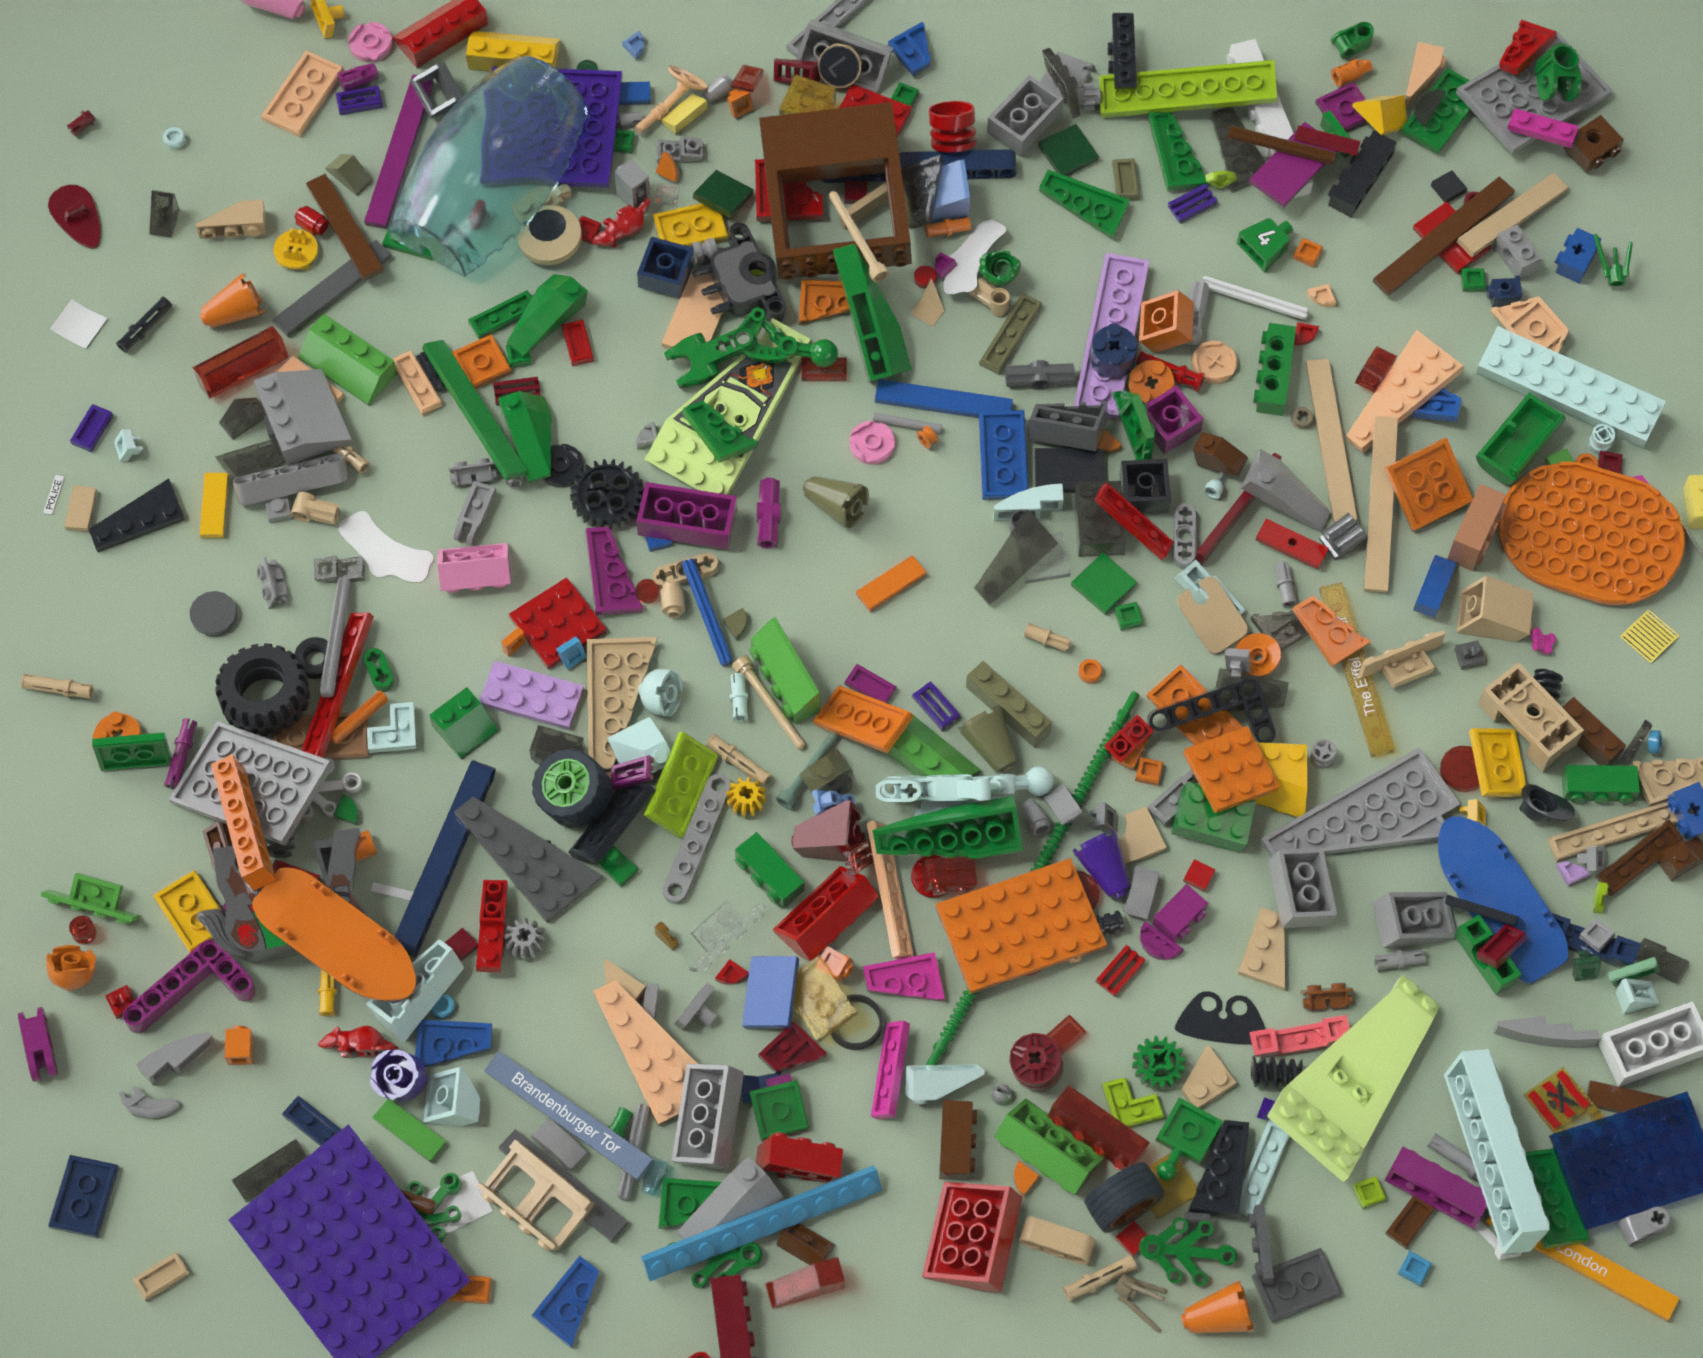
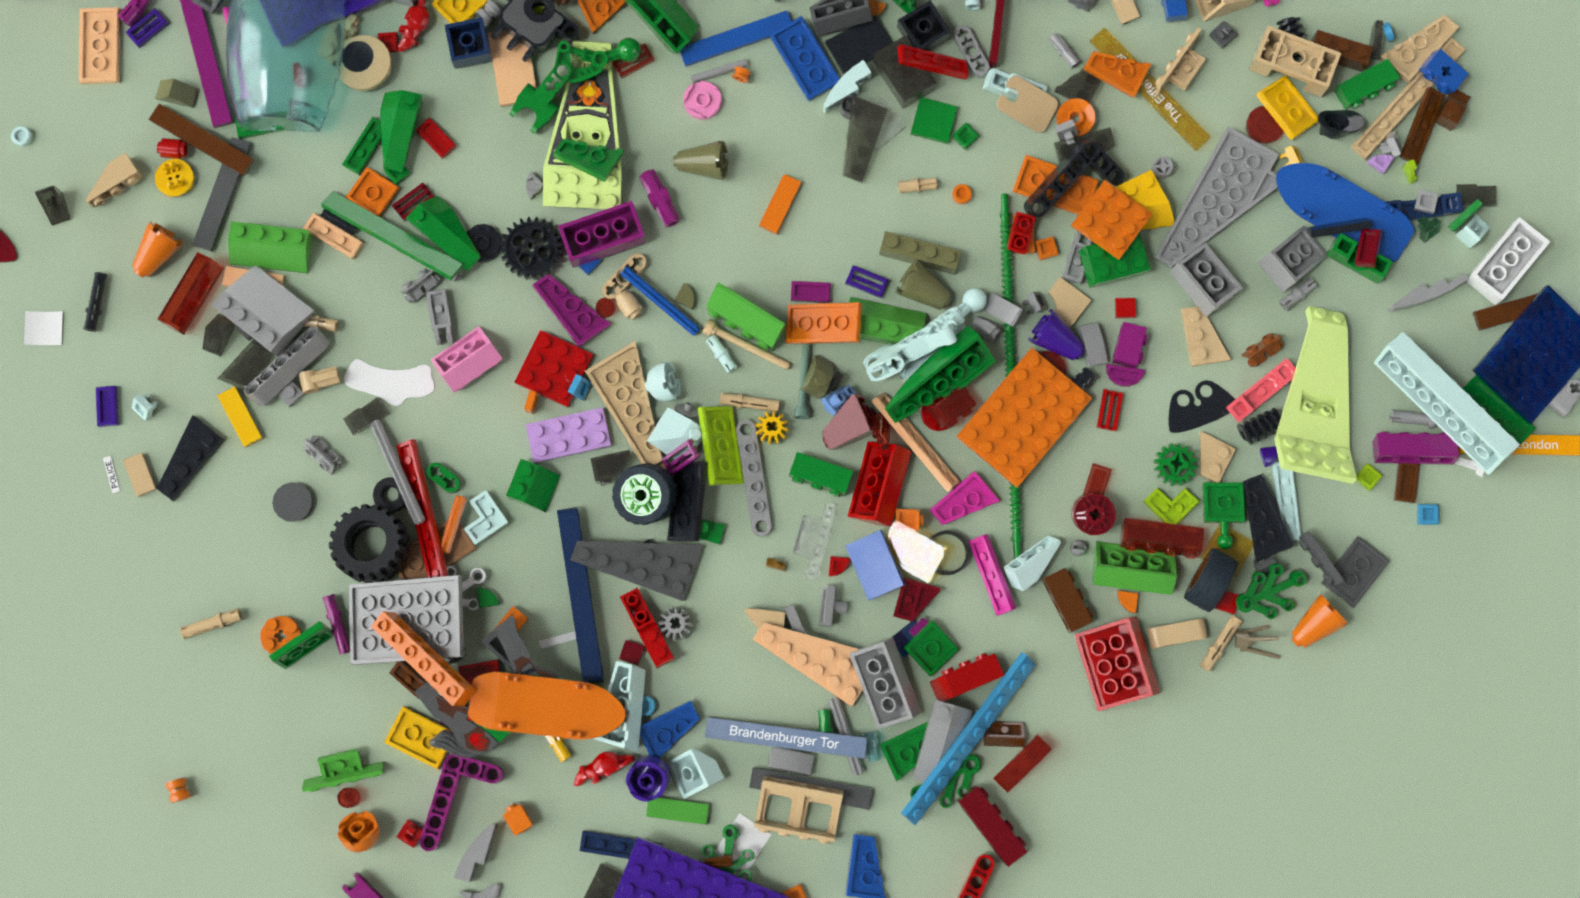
camera: 30 degrees left, 15 degrees up
red tile [1255,518,1329,569] -> none
flag [1523,1067,1604,1148] -> none
none -> light grey piece [674,402,699,419]

